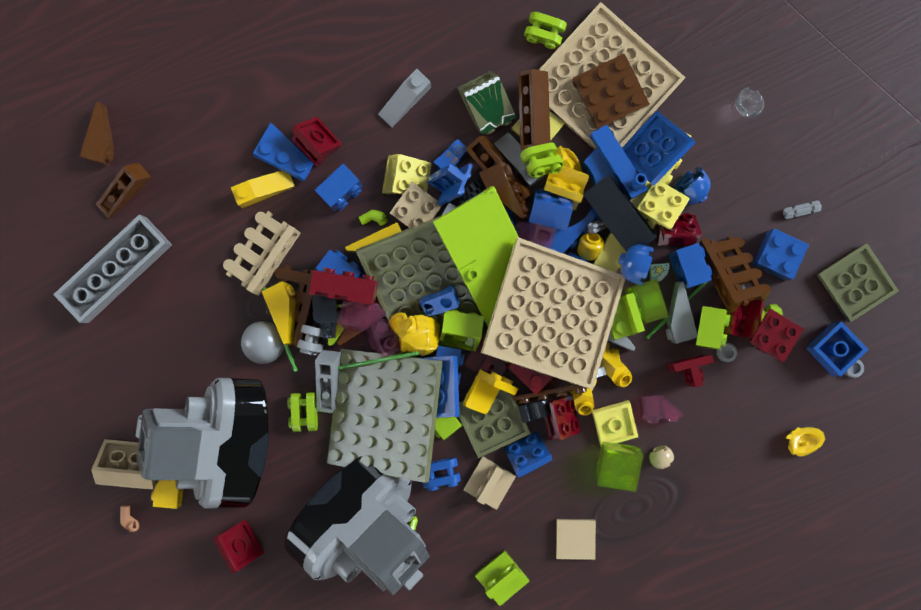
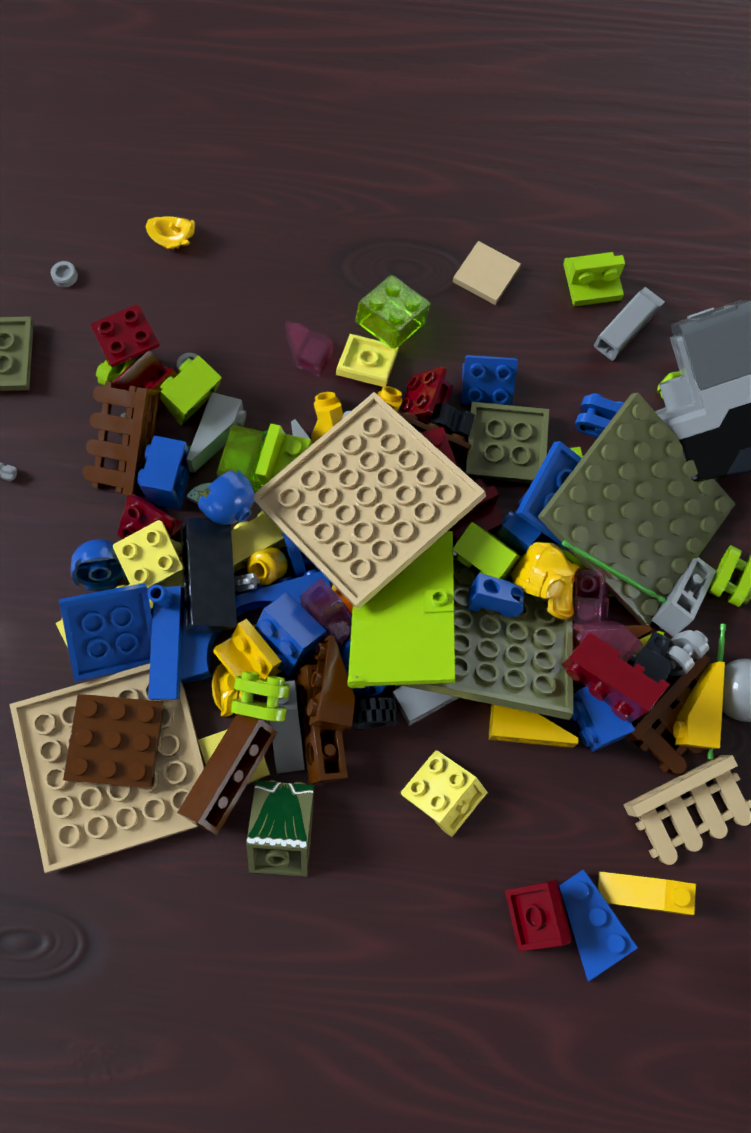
camera: 150 degrees left, 15 degrees down
blue brick [315,164,363,212] -> none
lime arm [359,210,388,226] -> none
light grey slope [378,69,431,127] -> none
tan hinge [390,182,442,228] -> none
blue bracket [427,163,473,206] -> none
blue leg [434,140,468,170] -> none
yellow bracket [463,369,518,414] -> none
tan bracket [463,456,516,510] -> none
lime brick [524,12,567,49] -> none
tan piece [649,445,674,469] -> none
dark red bracket [665,355,714,387] -> none
blue brick [751,228,809,281] -> none
blue brick [806,321,869,377] -> none
none -> light grey piece [594,287,665,361]

